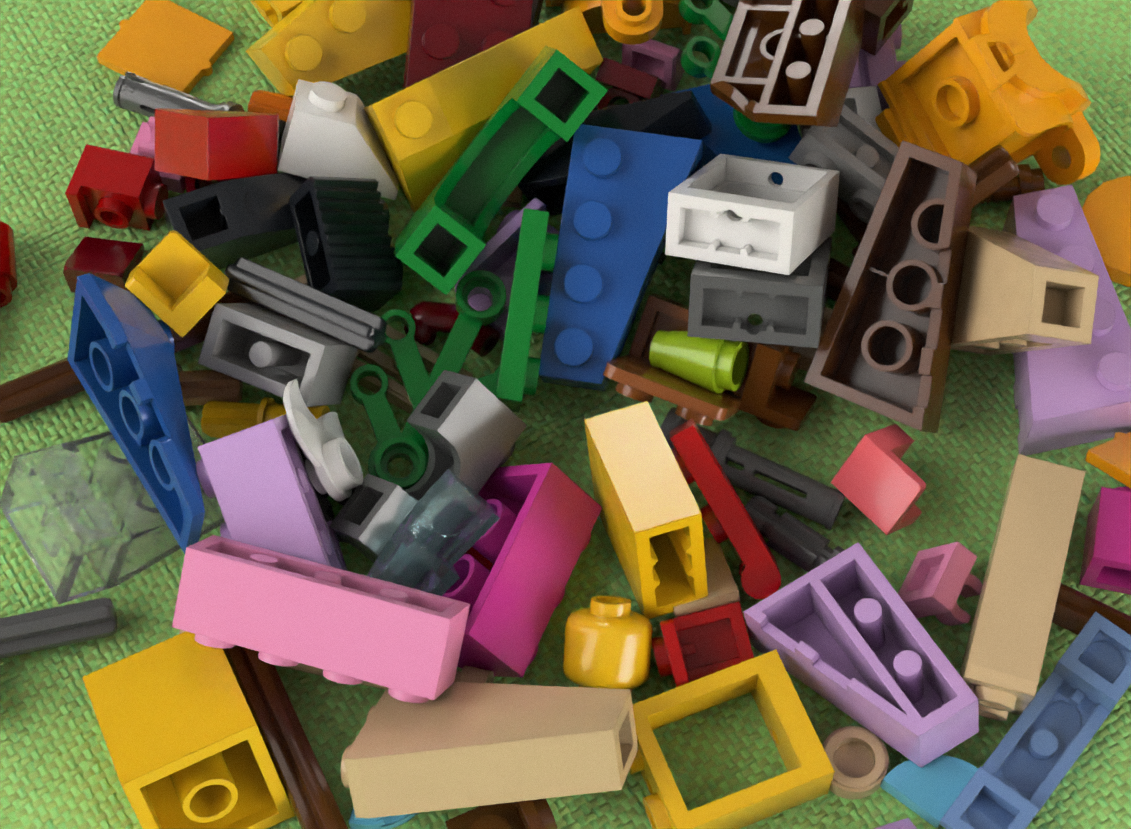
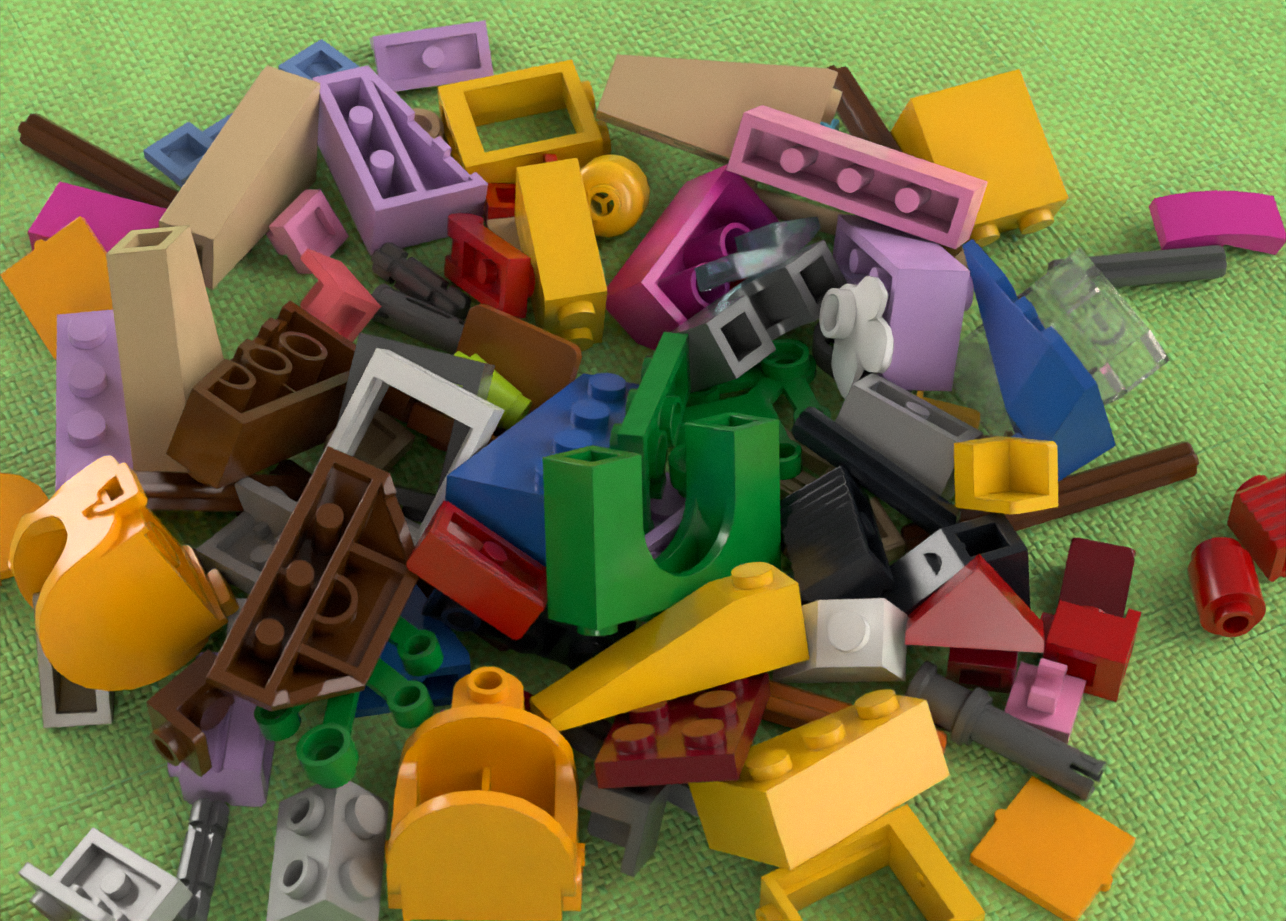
camera: 175 degrees left, 10 degrees down
none -> red slope [406,500,547,640]

